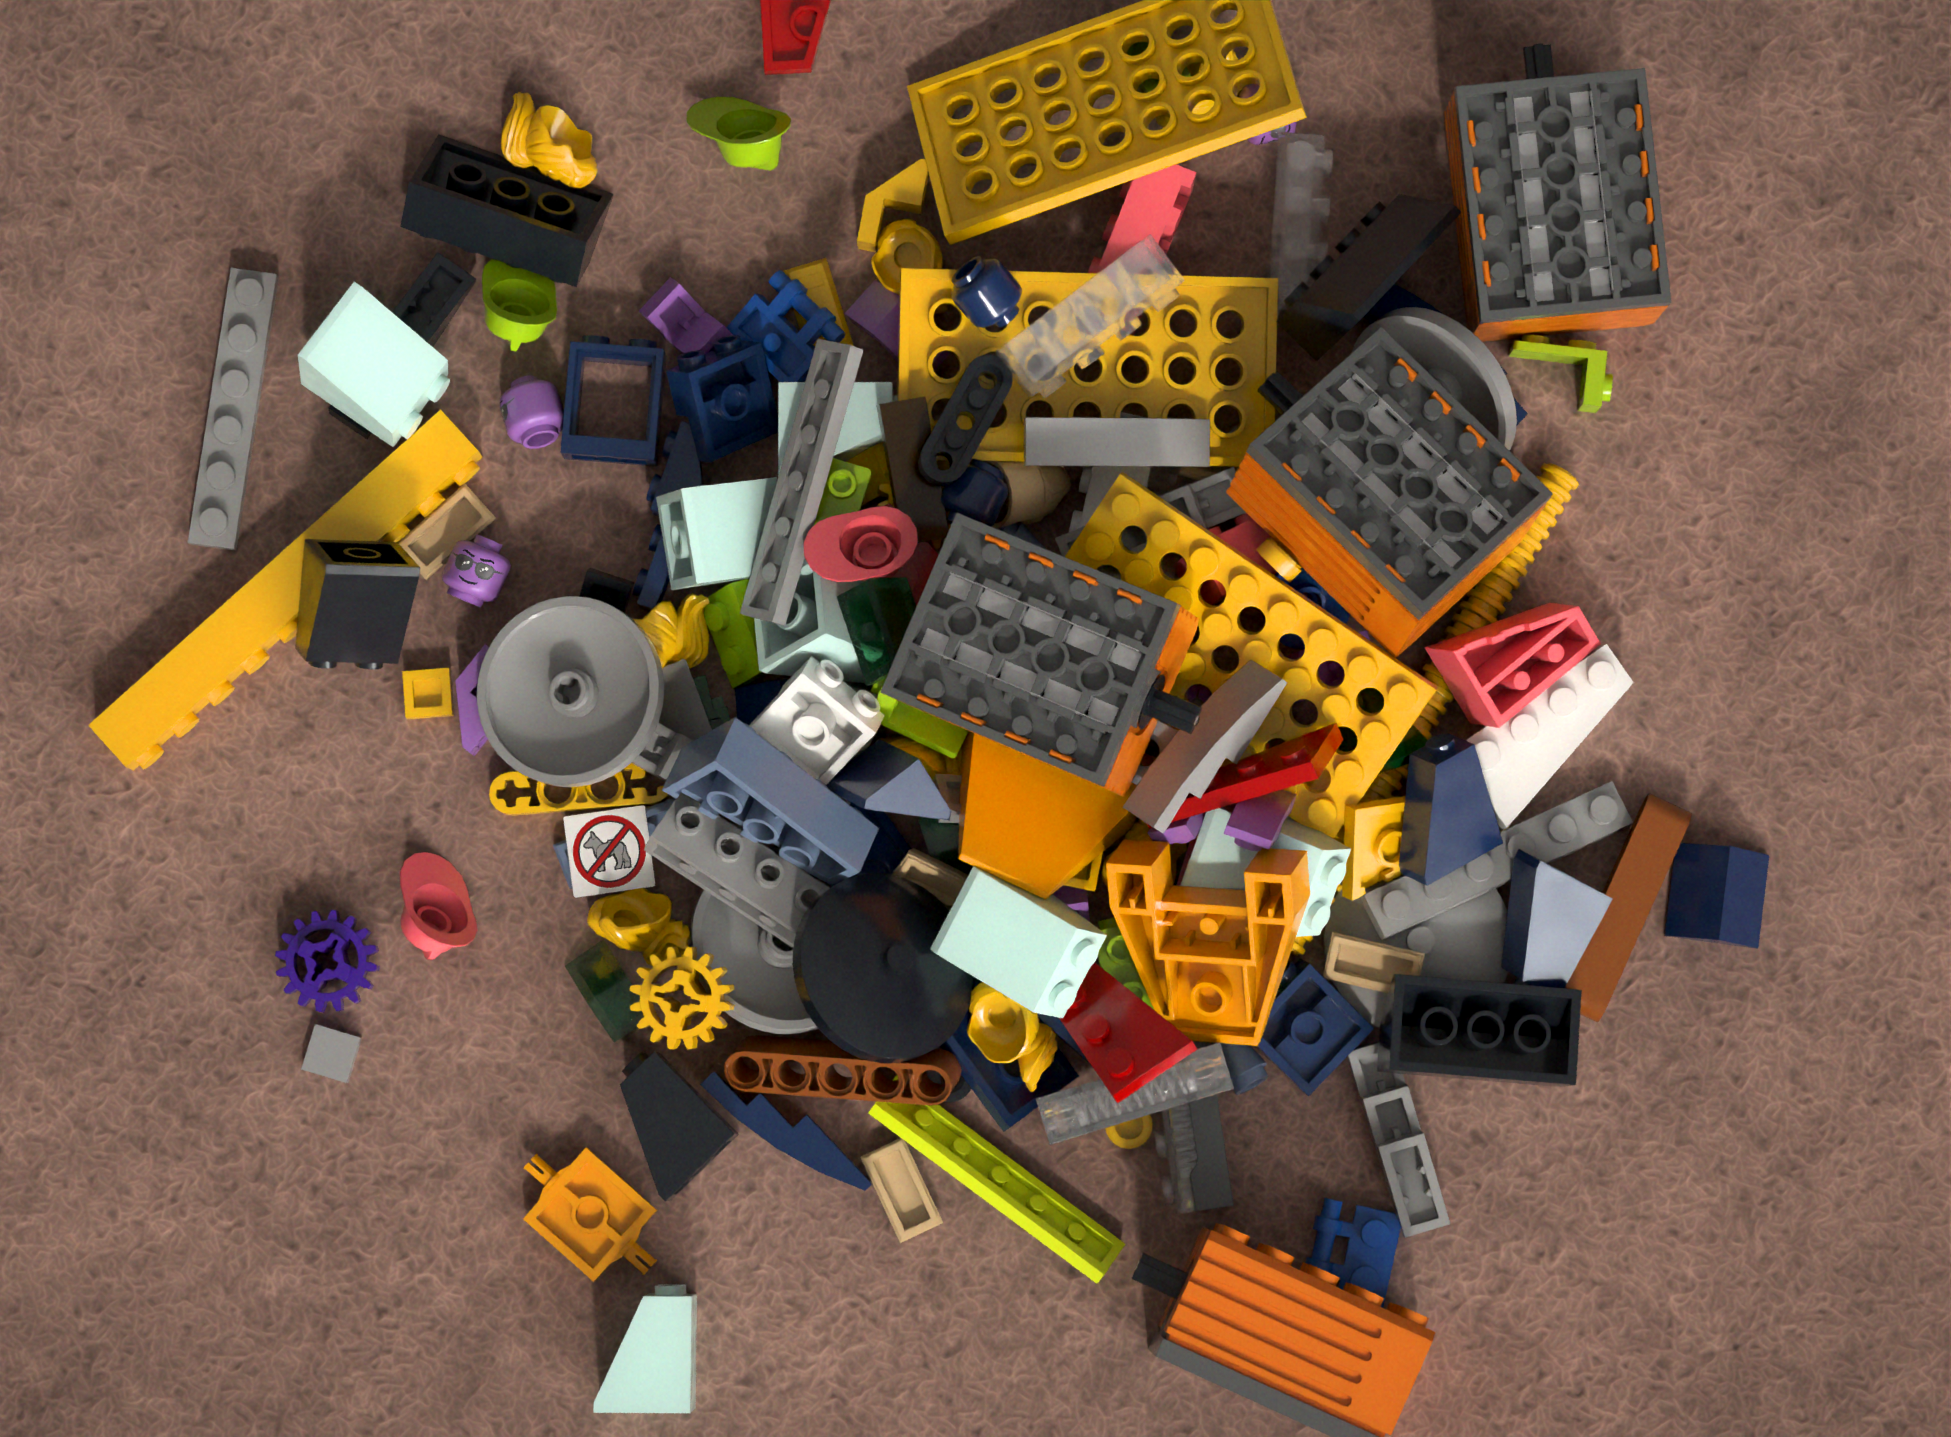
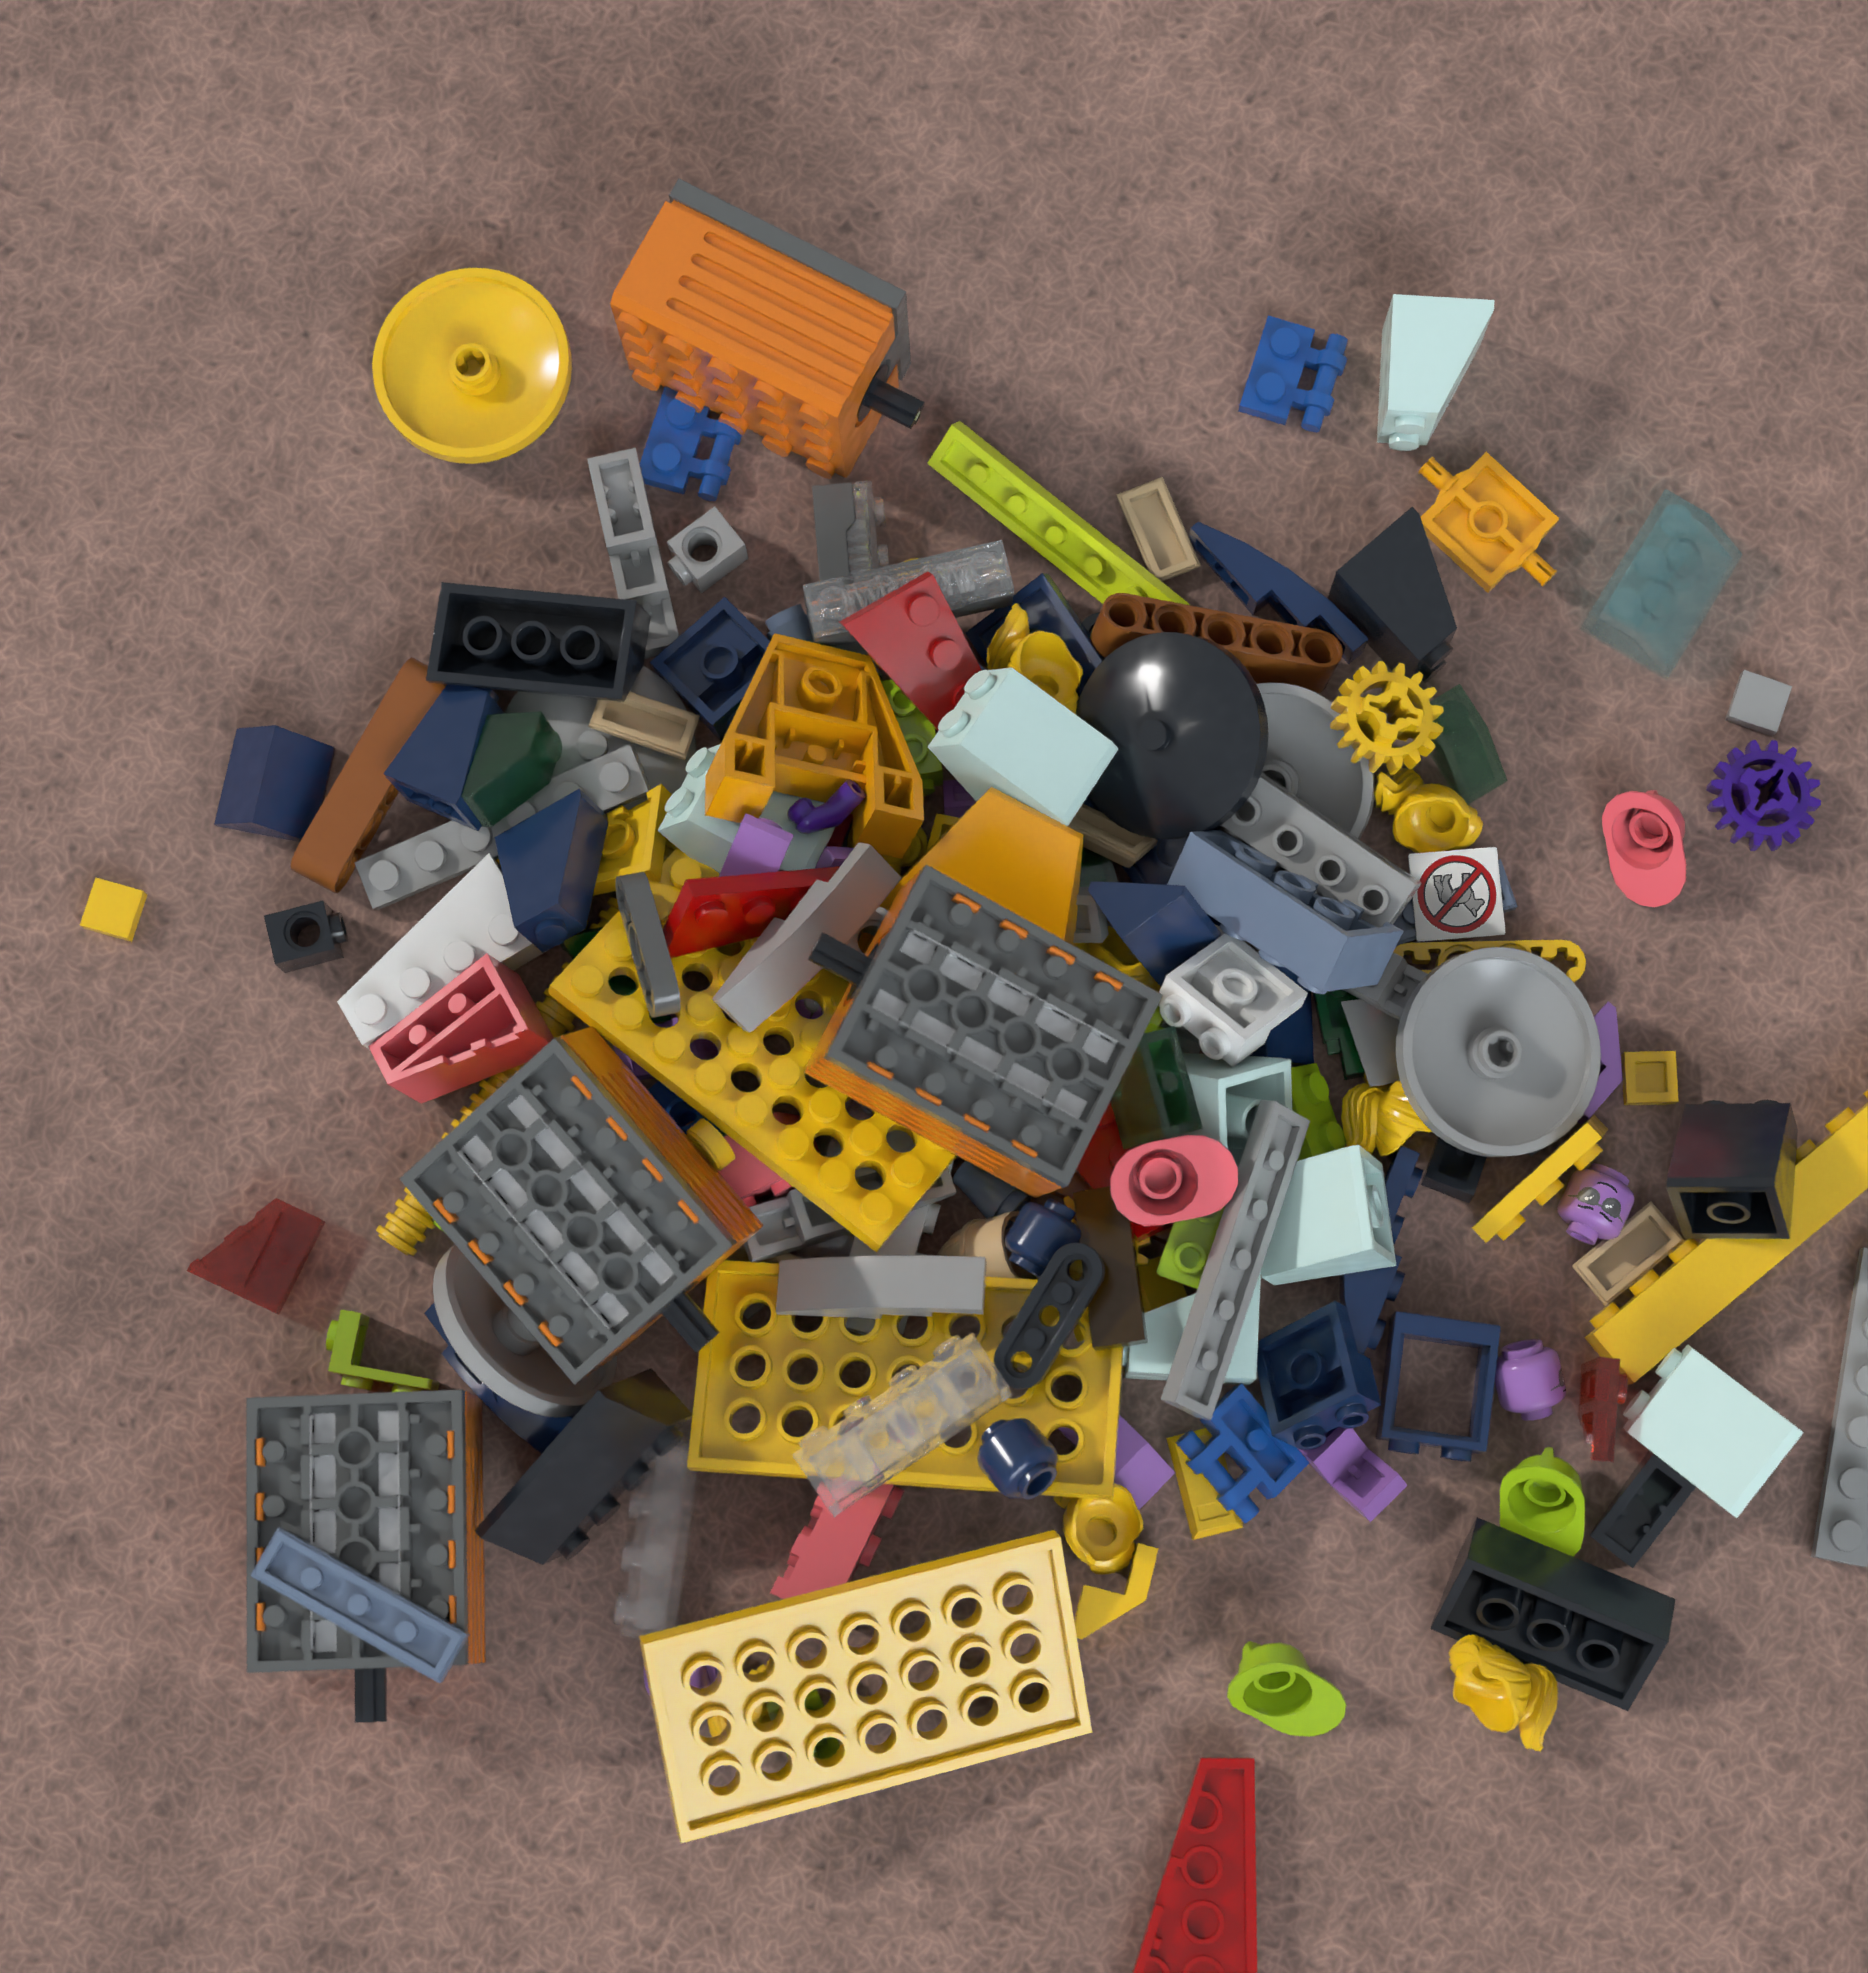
camera: 170 degrees left, 5 degrees down
none -> yellow tile [80,877,148,942]
none -> clear red wing [187,1198,325,1315]
none -> sand blue tile [250,1527,469,1683]
none -> black brick [264,900,348,973]
none -> yellow dish [372,268,572,464]
none -> clear green slope [461,711,562,827]
none -> dark grey beam [615,872,681,1017]
none -> light grey brick [667,506,748,593]
none -> dark purple arm [787,779,866,835]
none -> blue plate [1238,315,1348,432]
none -> yellow wing [1472,1115,1608,1243]
none -> clear red wing [1578,1357,1627,1462]
none -> clear light blue slope [1580,489,1743,680]

